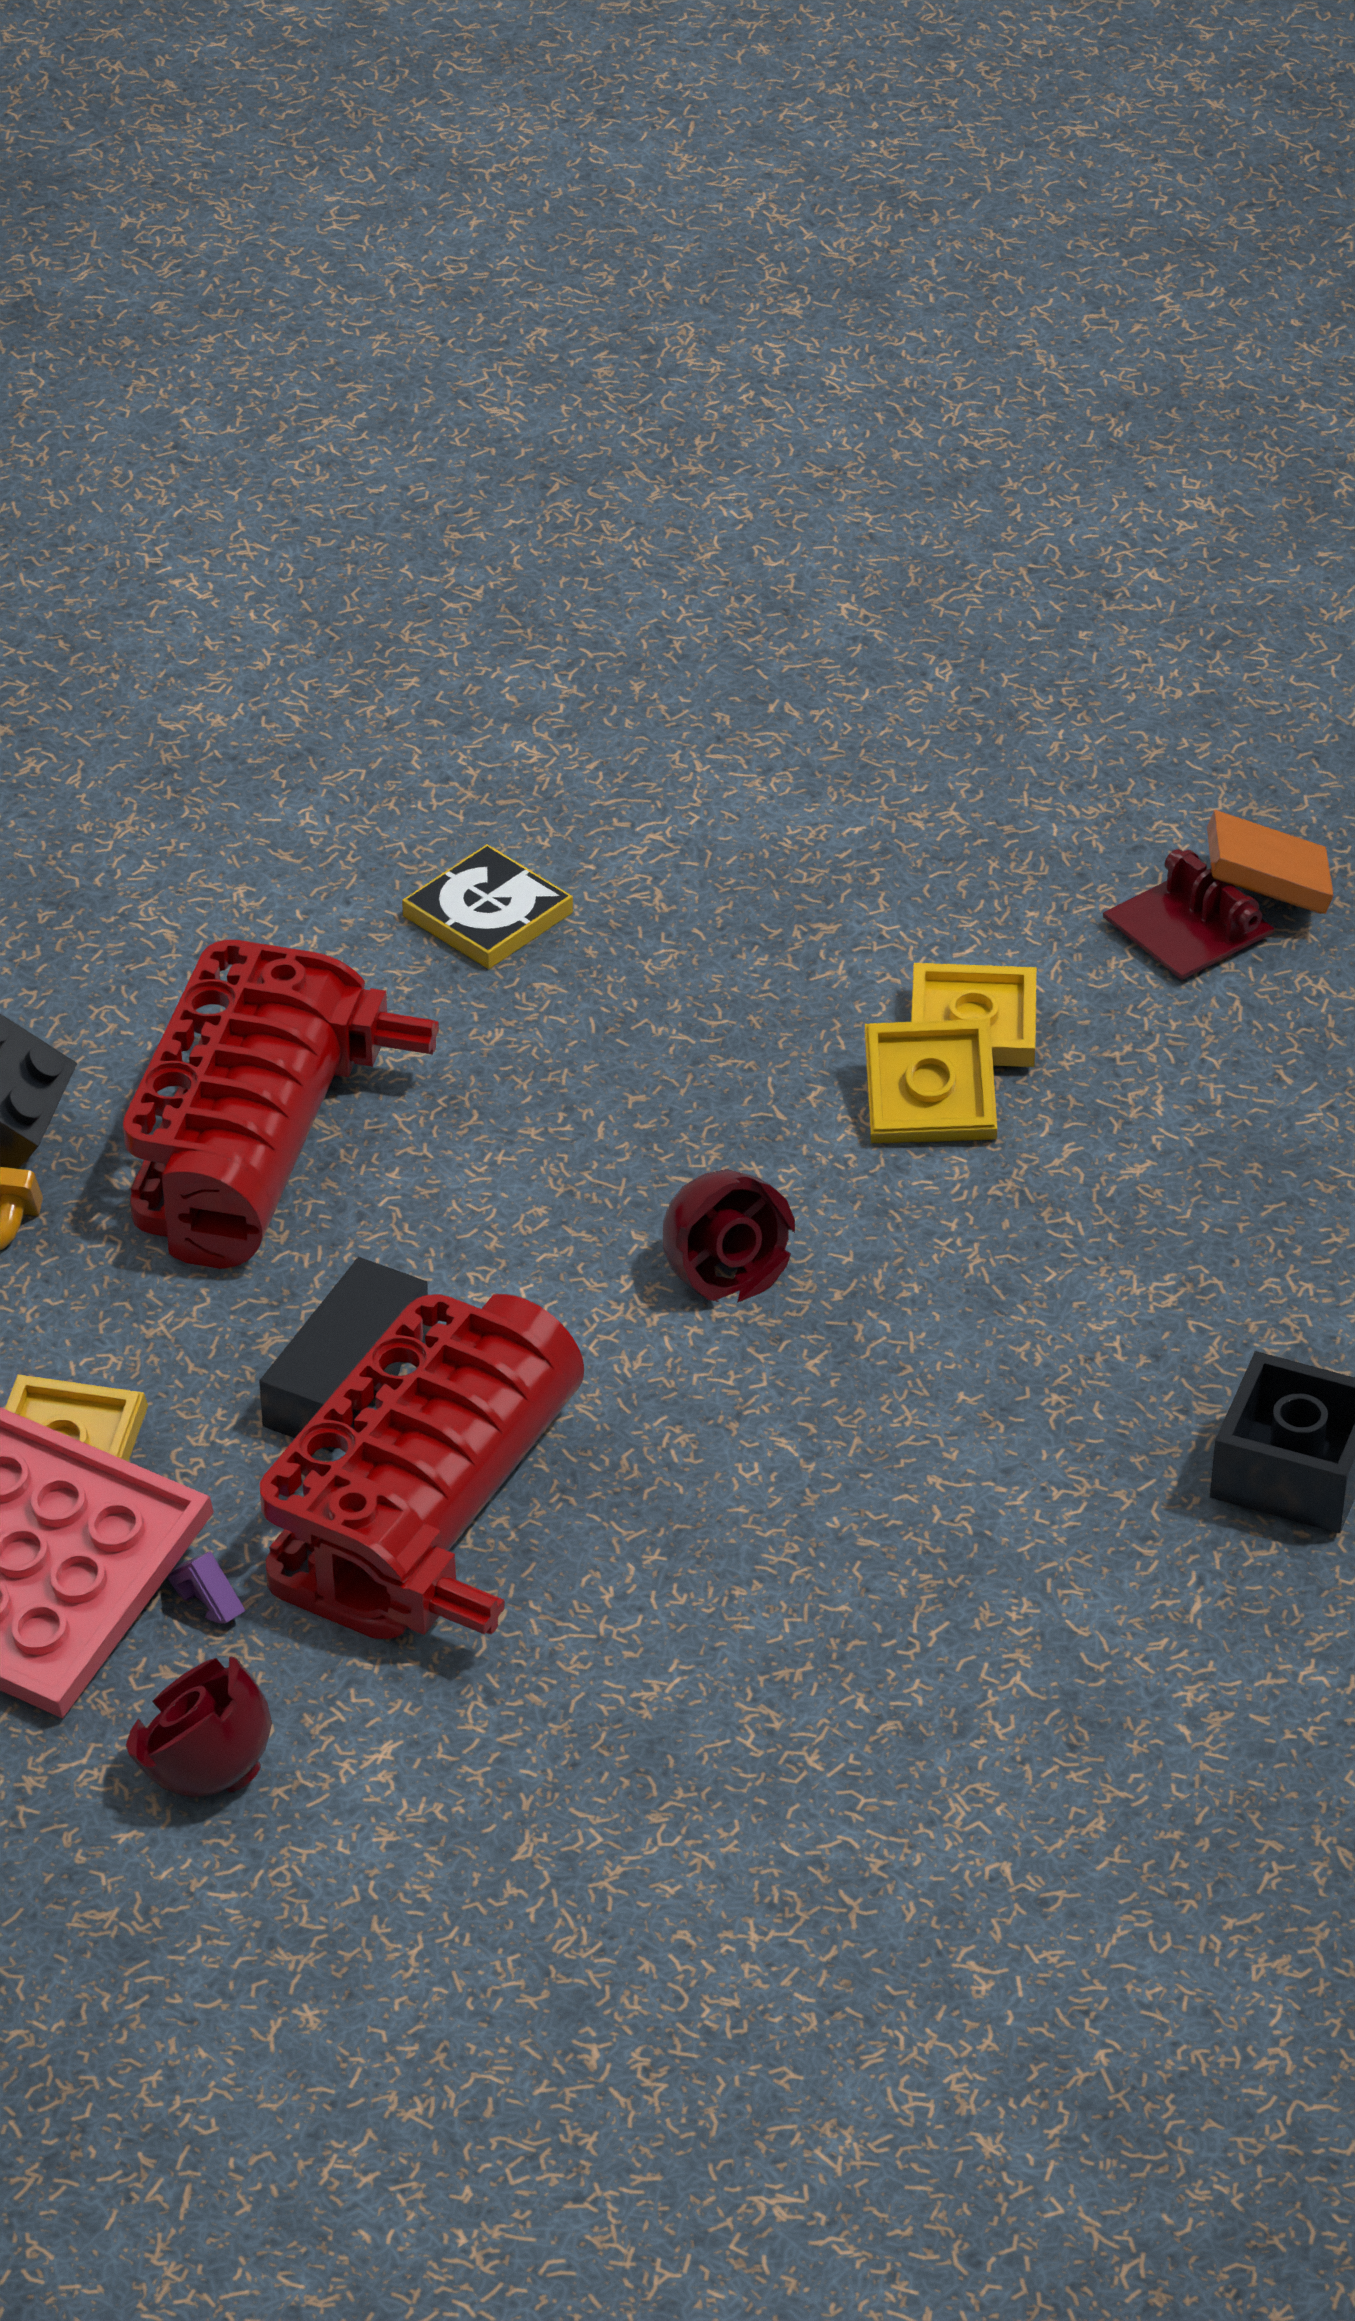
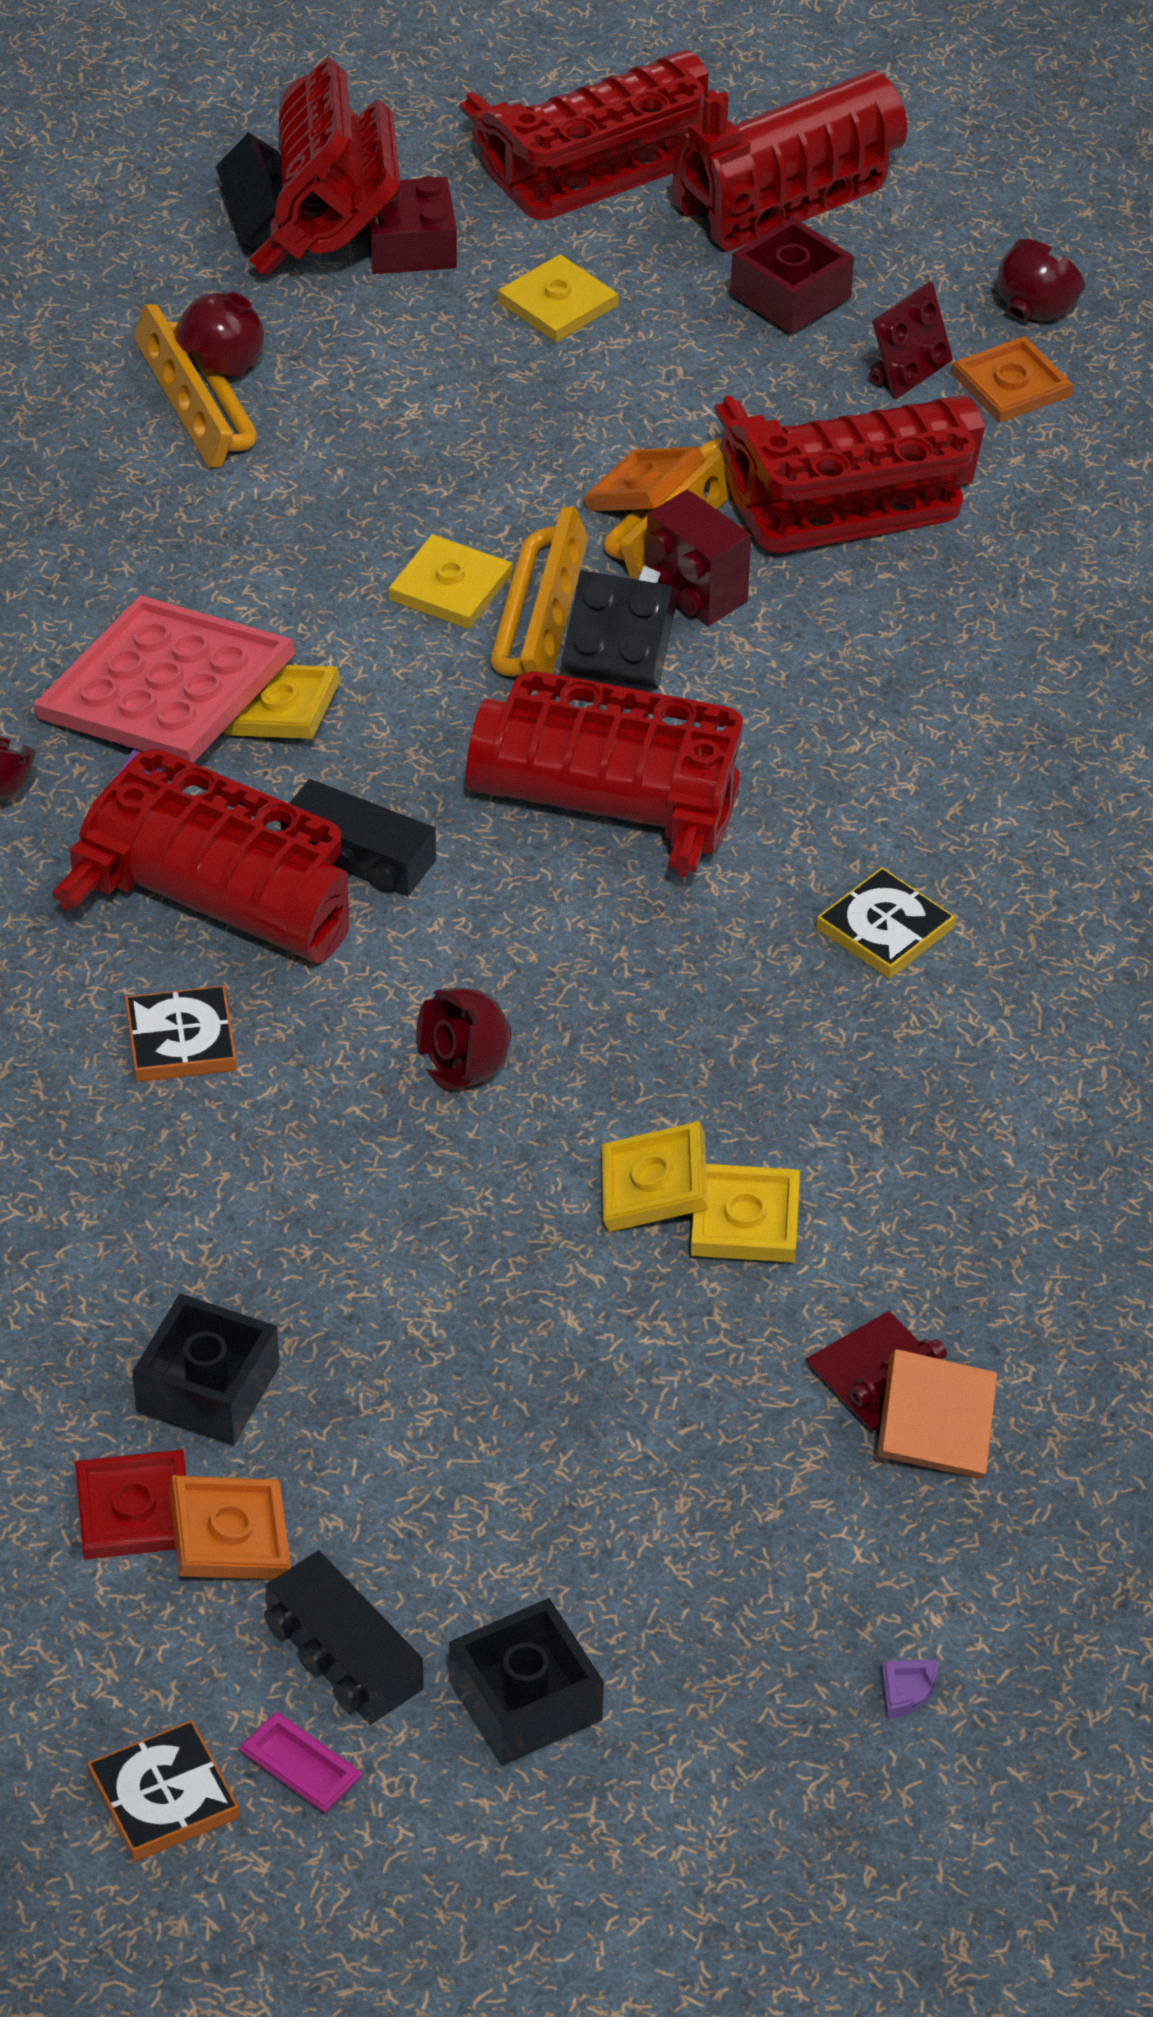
camera: 90 degrees right, 5 degrees up
none -> tile [125,985,237,1082]

